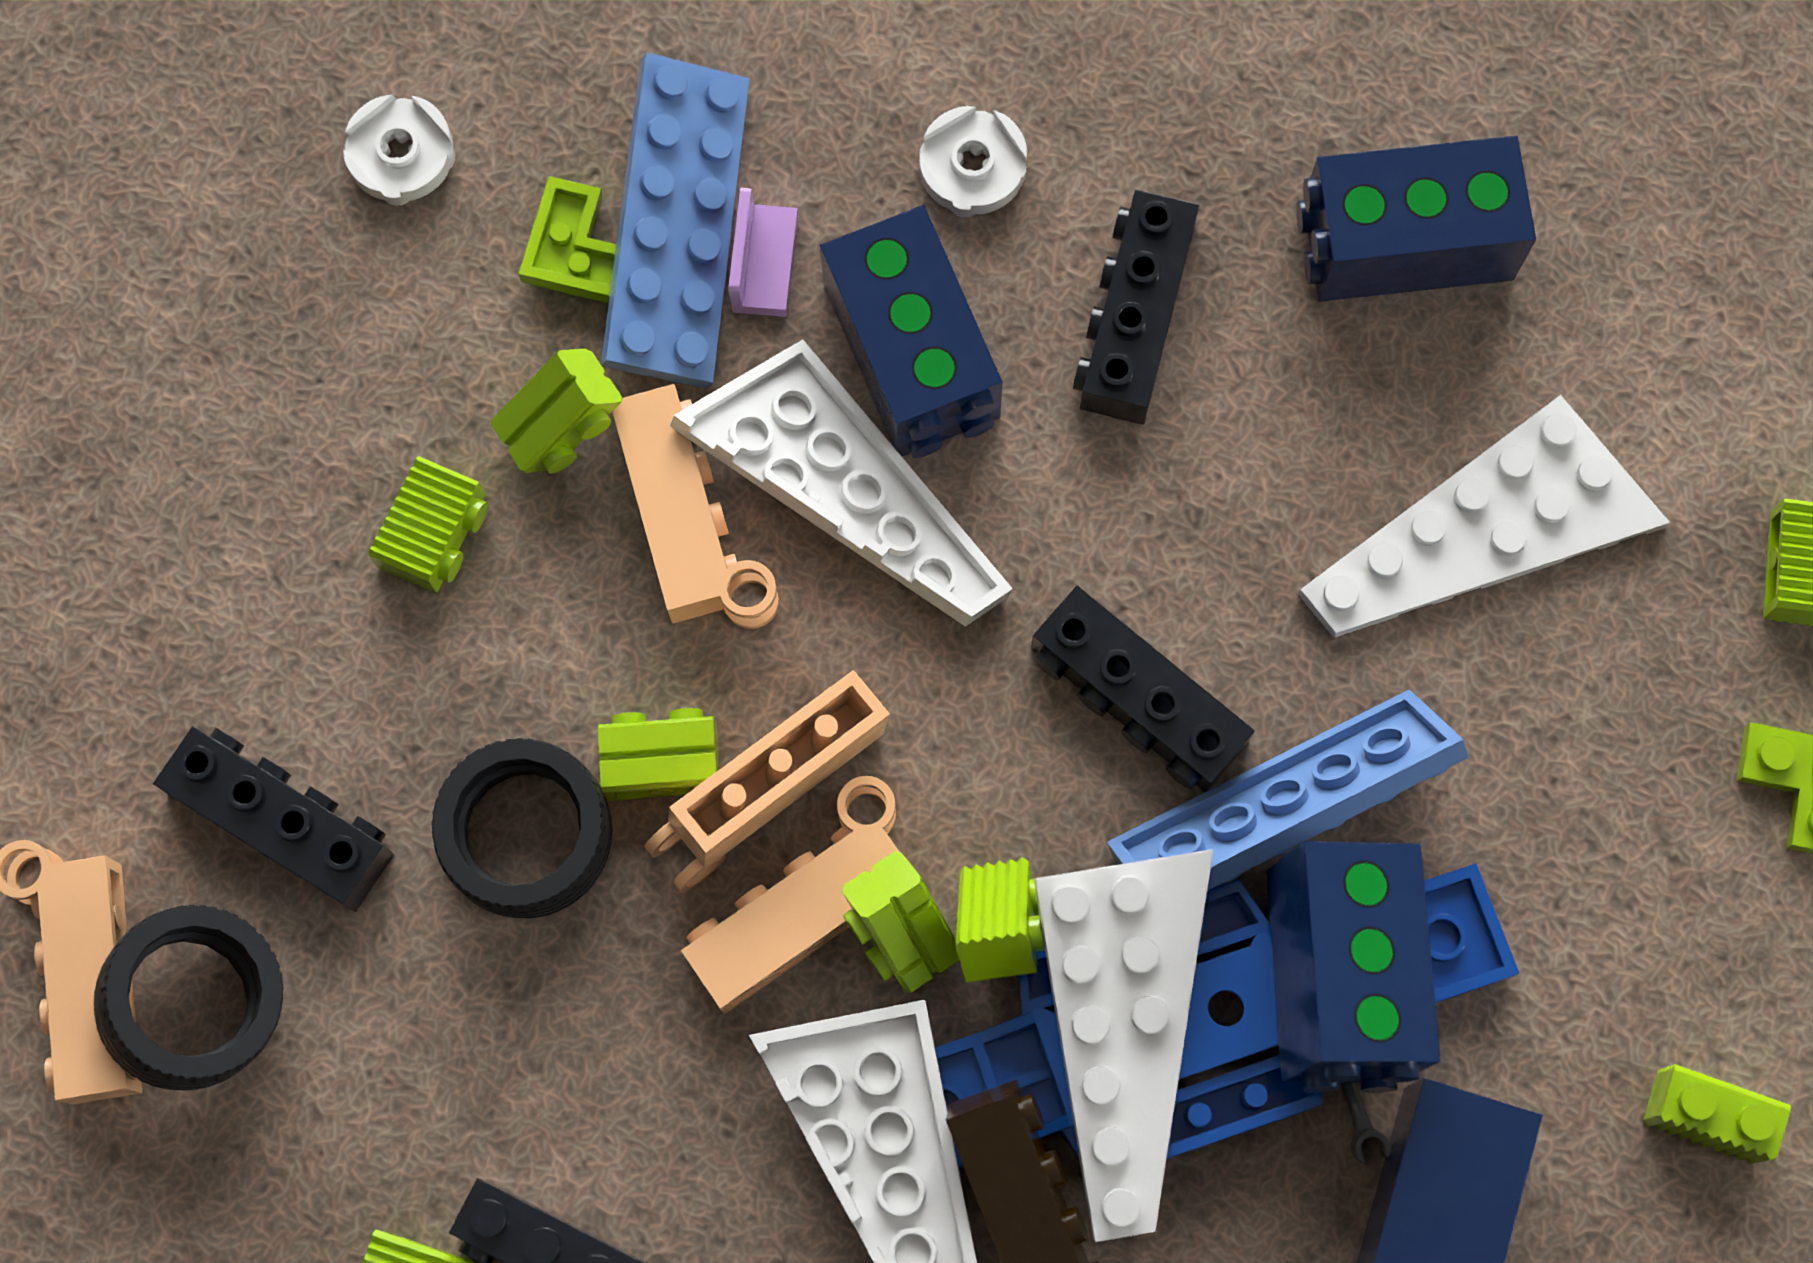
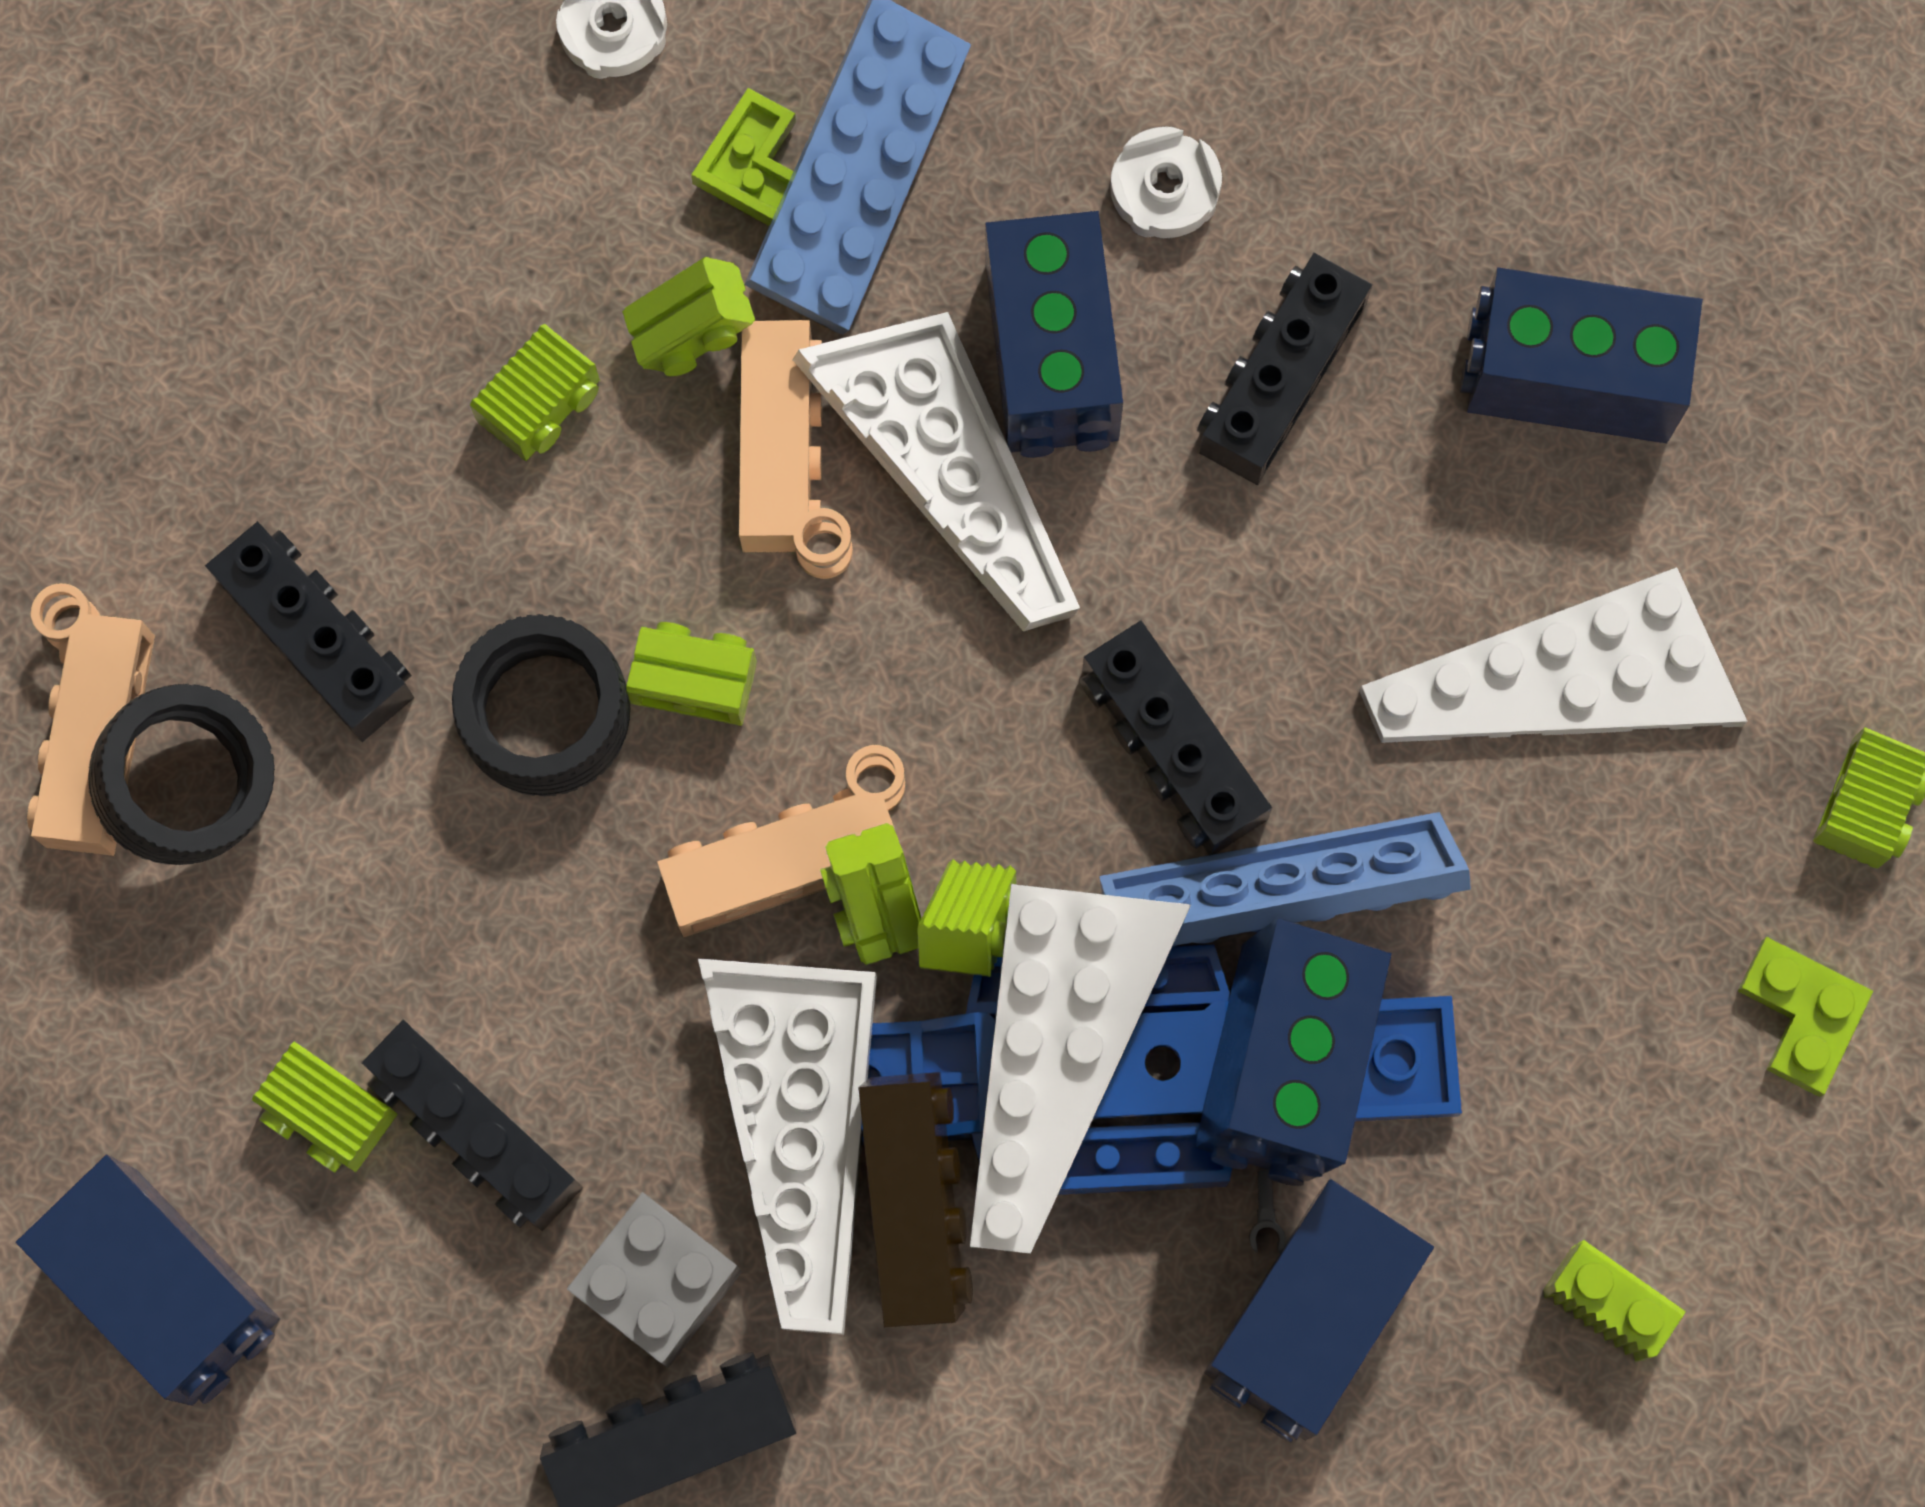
camera: 15 degrees right, 0 degrees up
light nougat hinge [644,670,890,893] -> none
lavender panel [728,188,799,317] -> none

